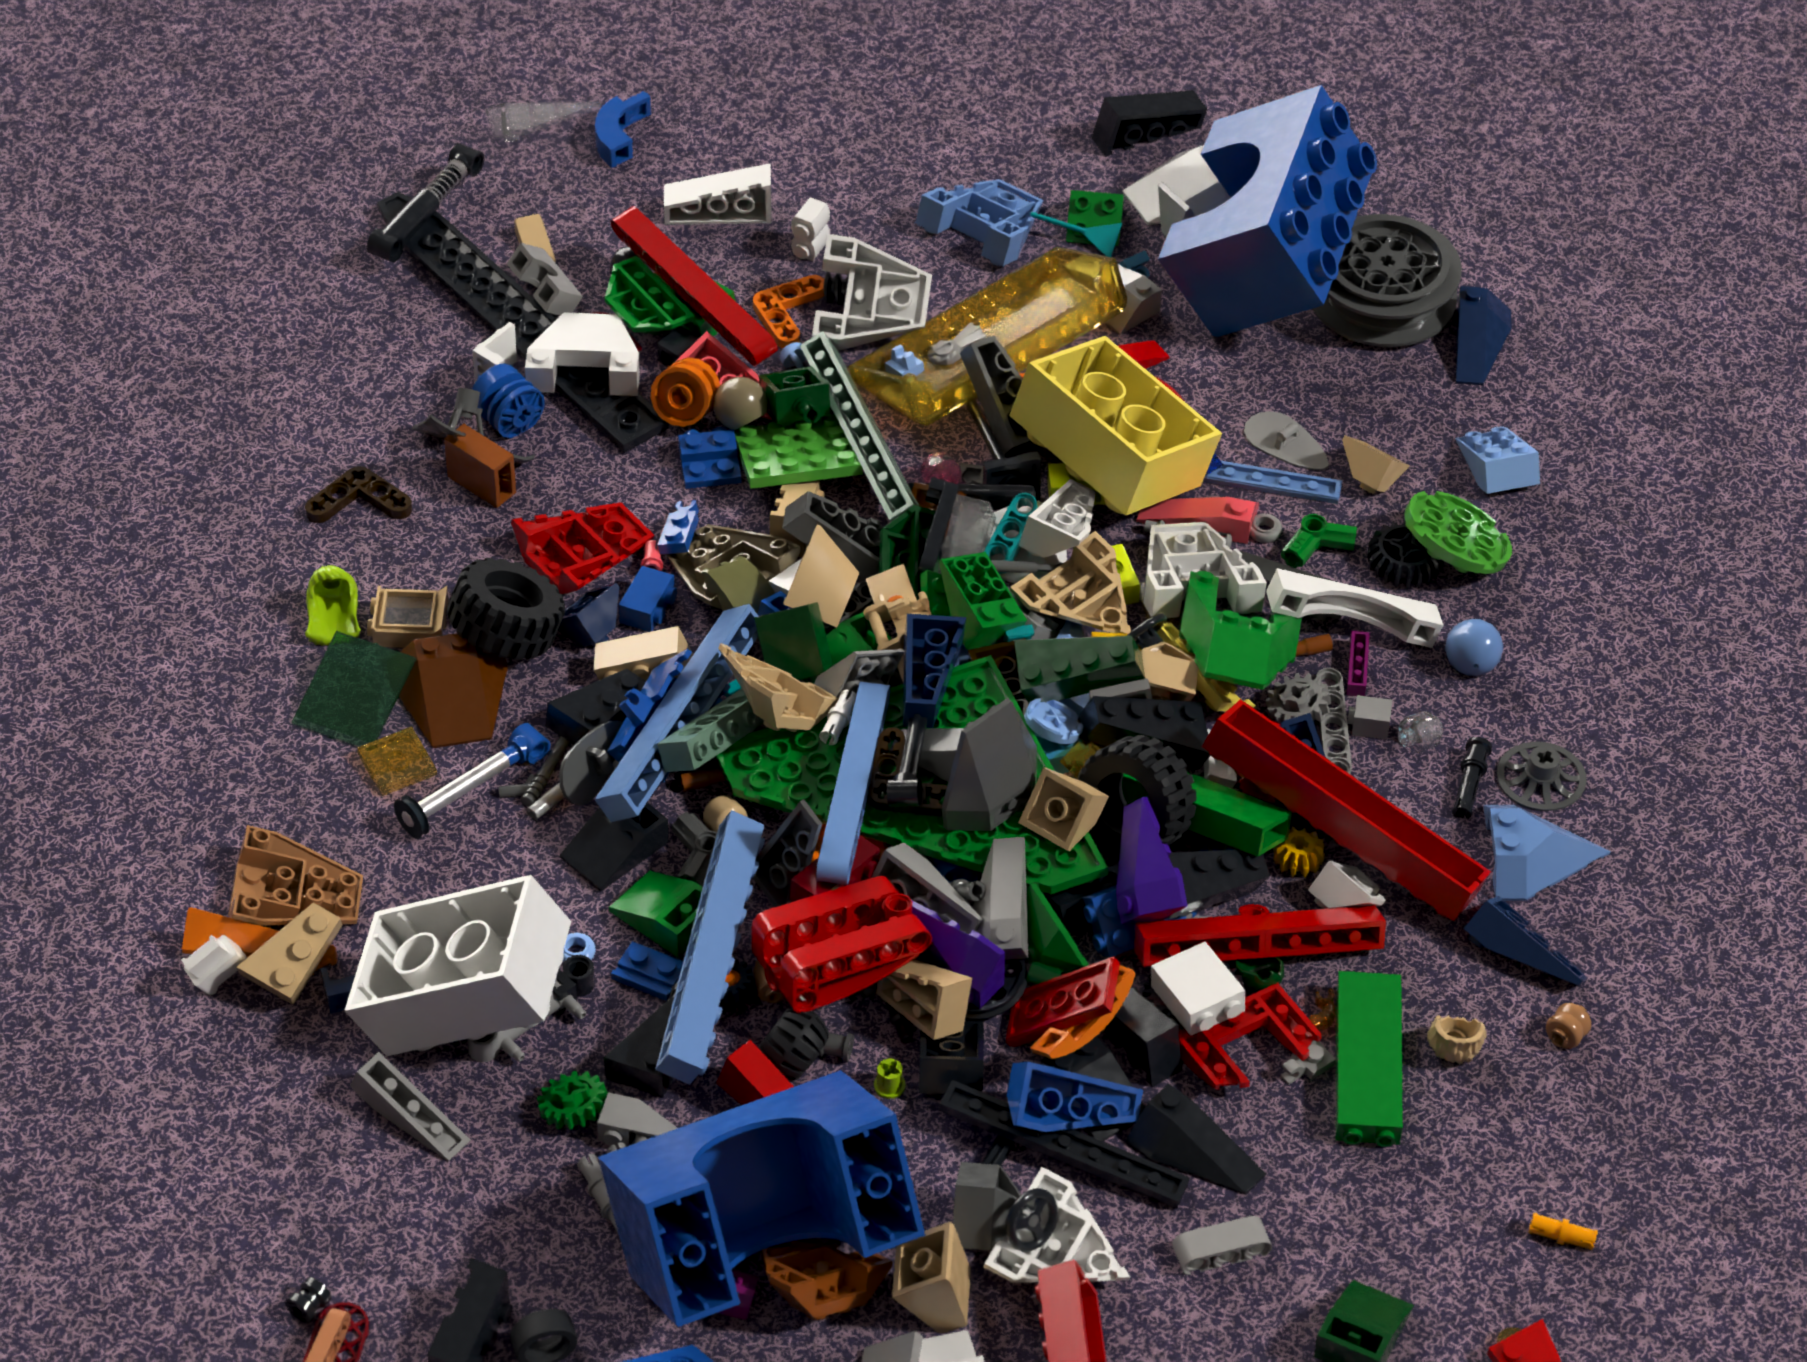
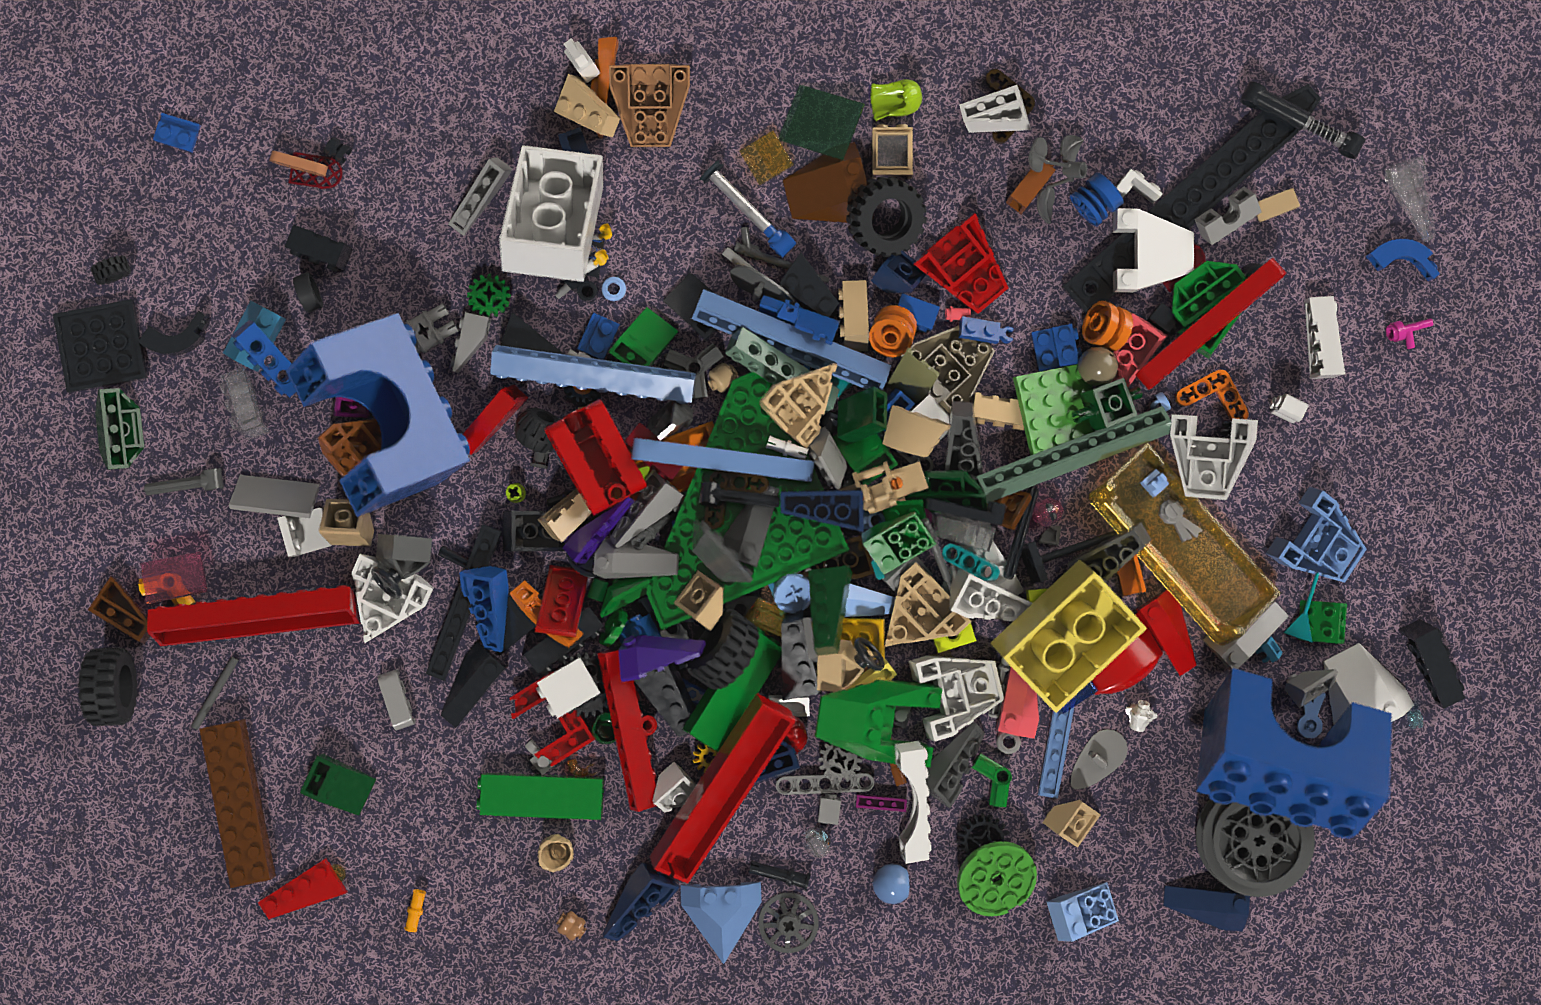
camera: 90 degrees right, 40 degrees up
none -> green tile [599,609,628,647]
none -> orange wheel [869,305,917,357]
none -> white wedge [959,85,1031,133]
none -> white rock [1125,700,1157,732]
none -> dark pink piece [1386,319,1433,349]

